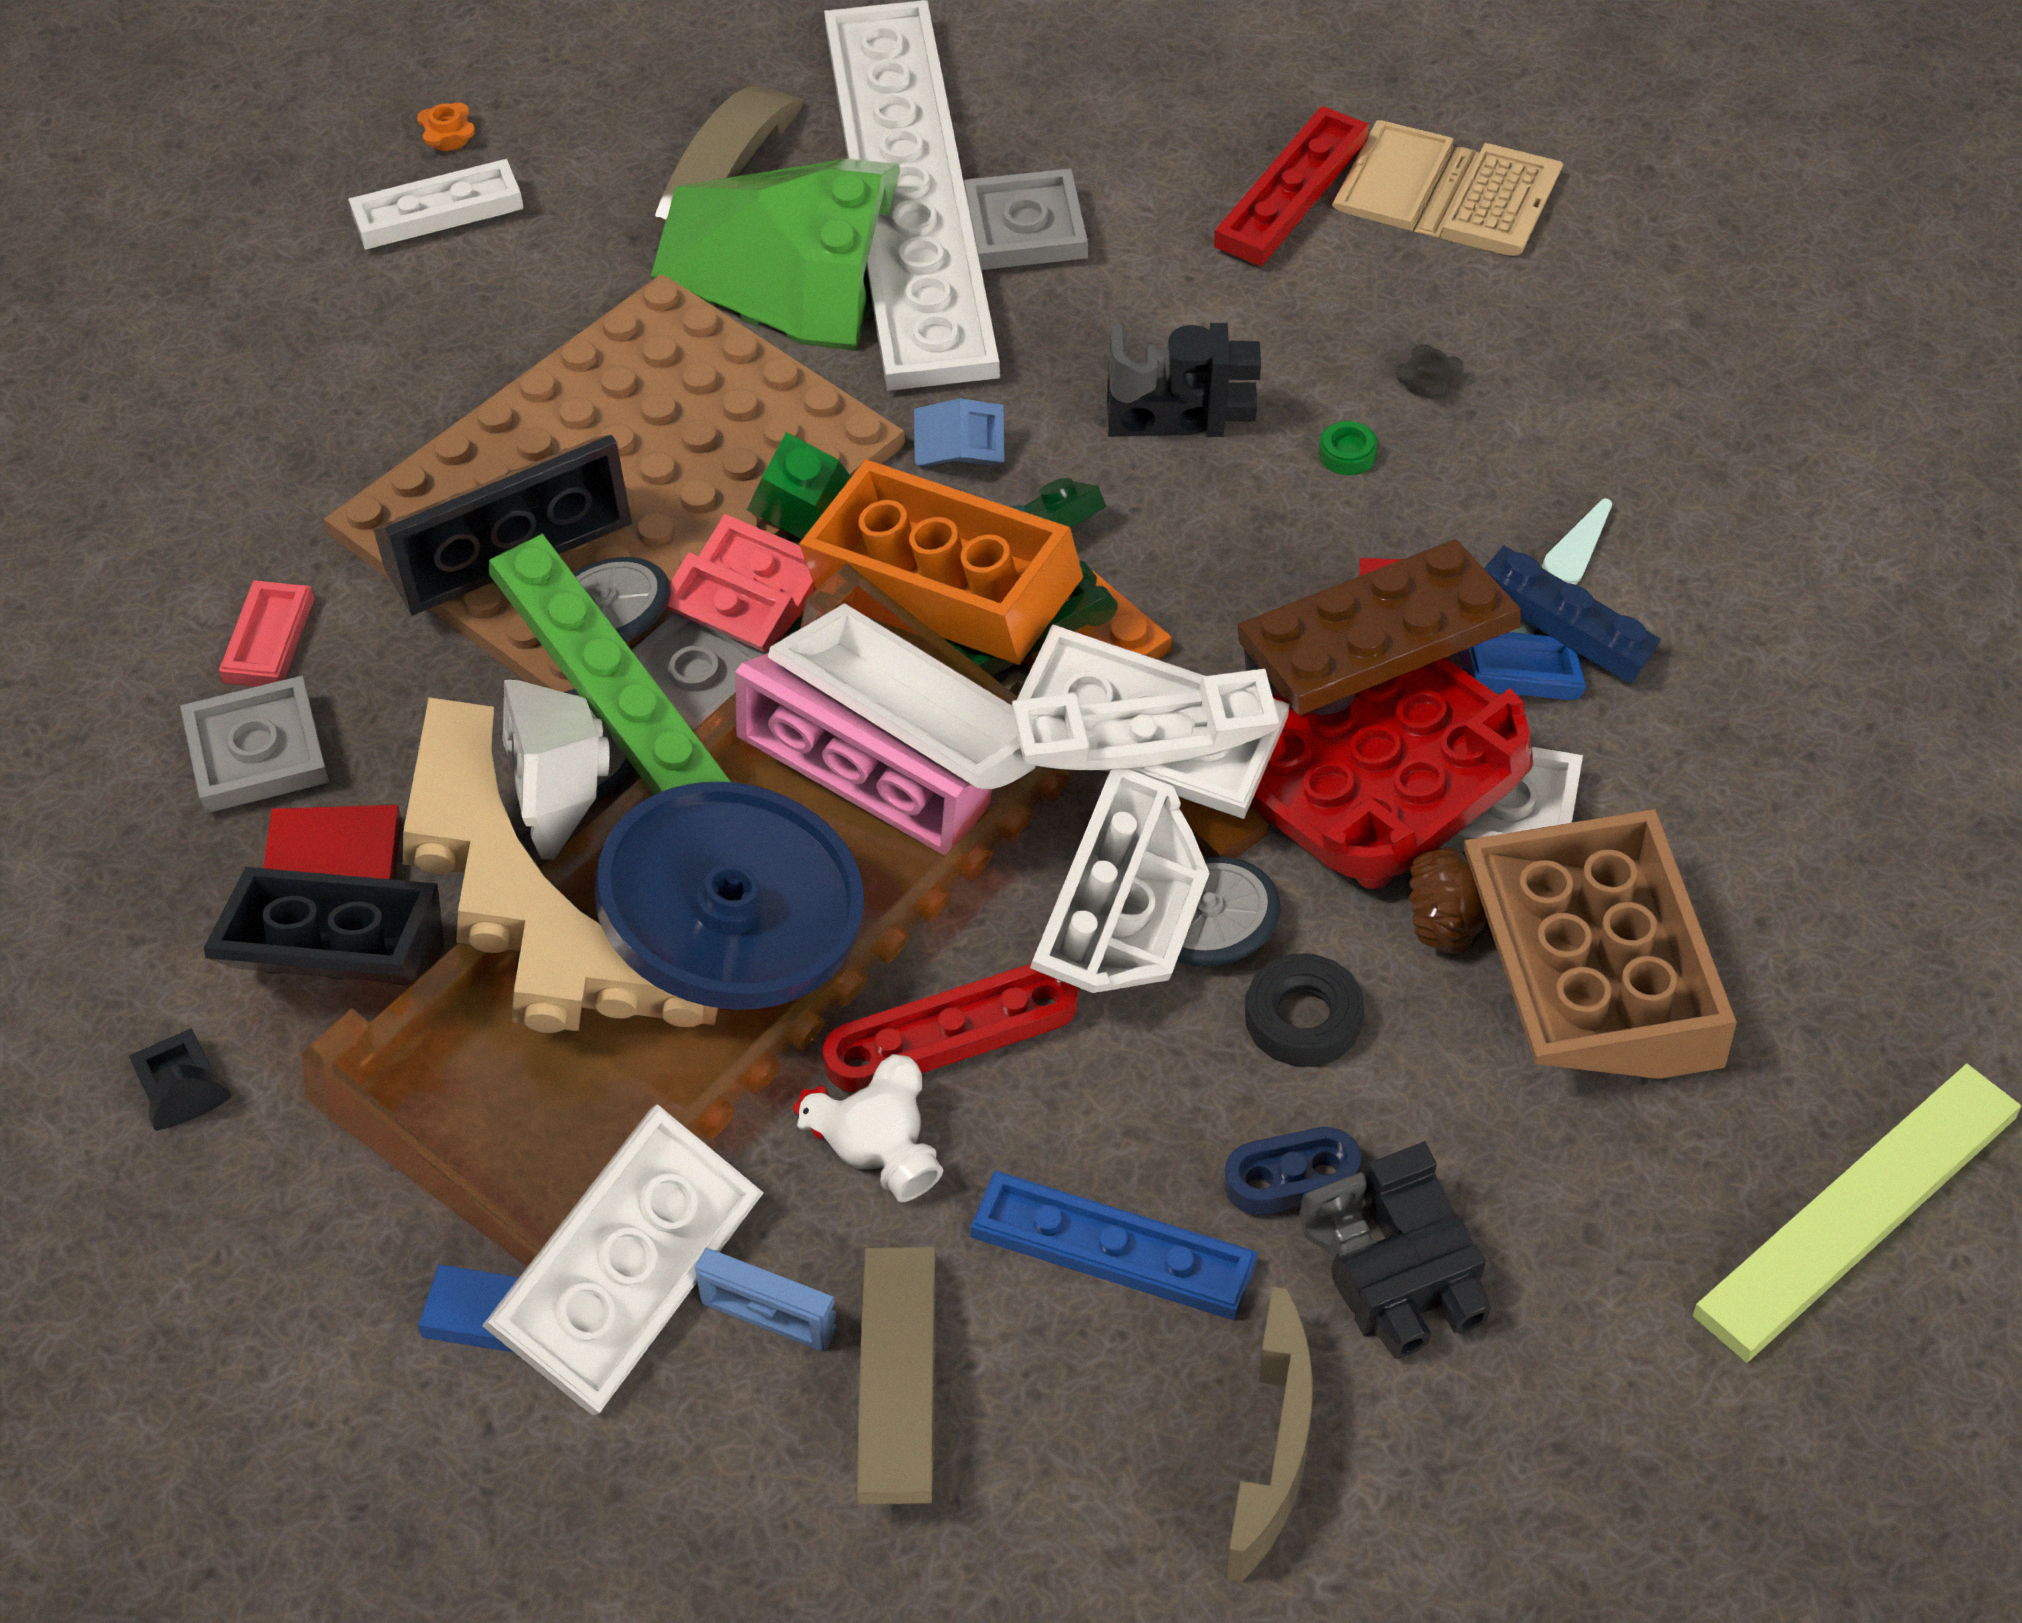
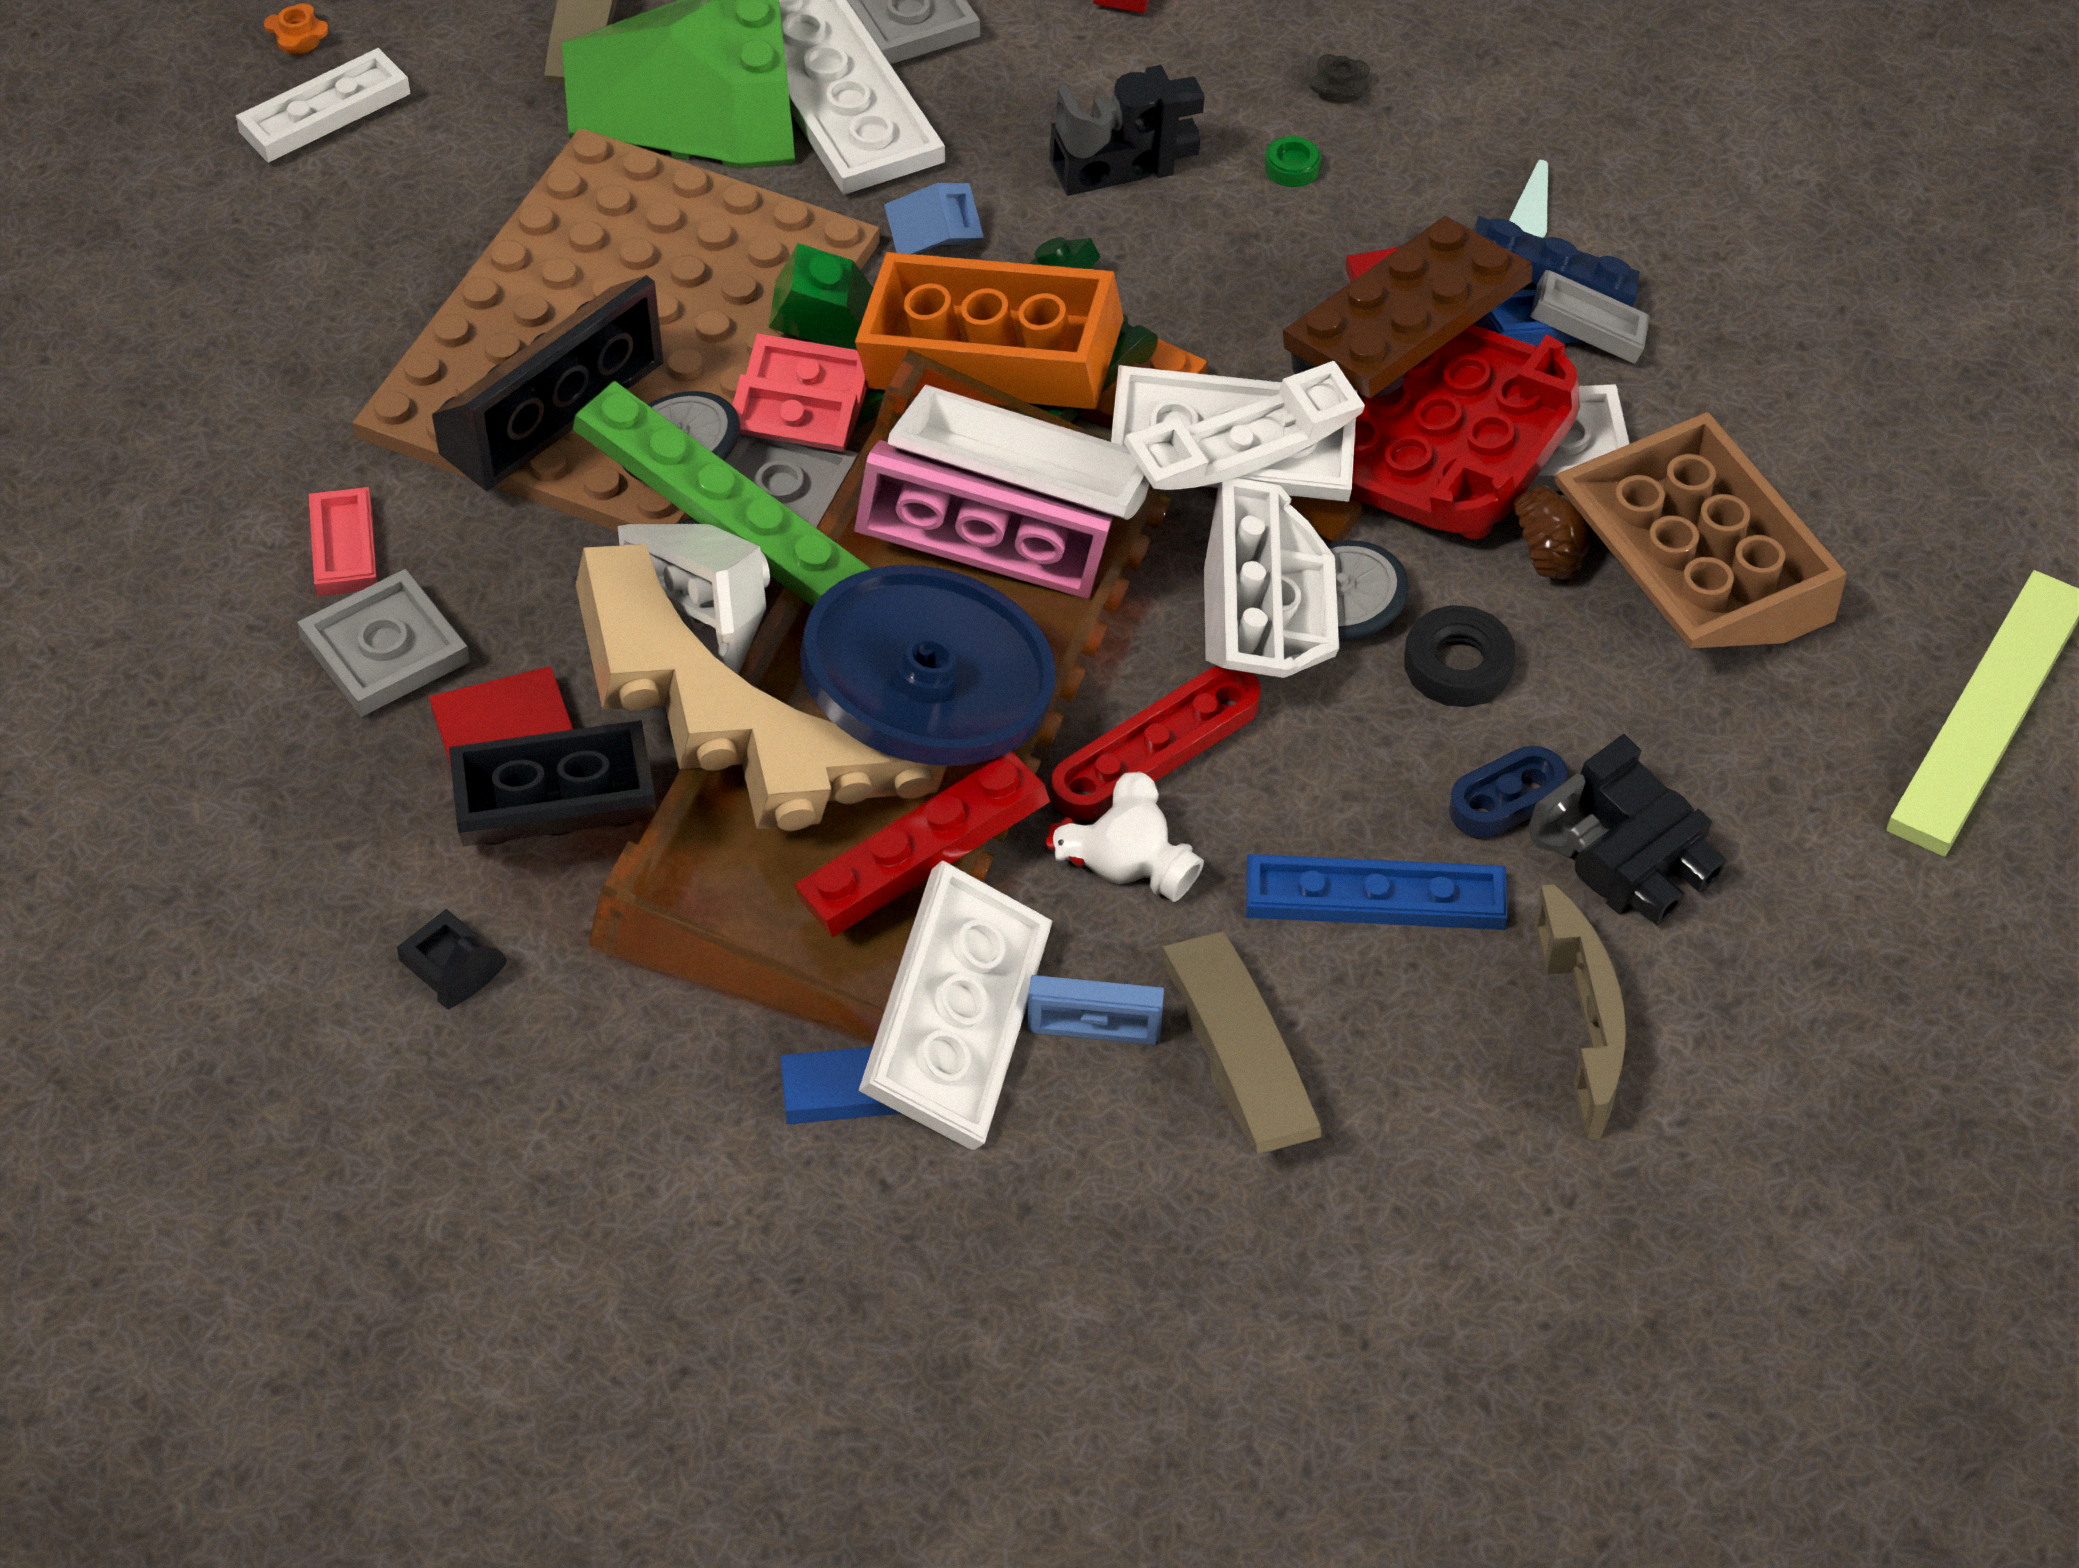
camera: 20 degrees left, 0 degrees up
none -> red plate [794,750,1050,938]
none -> light grey tile [1530,270,1650,364]

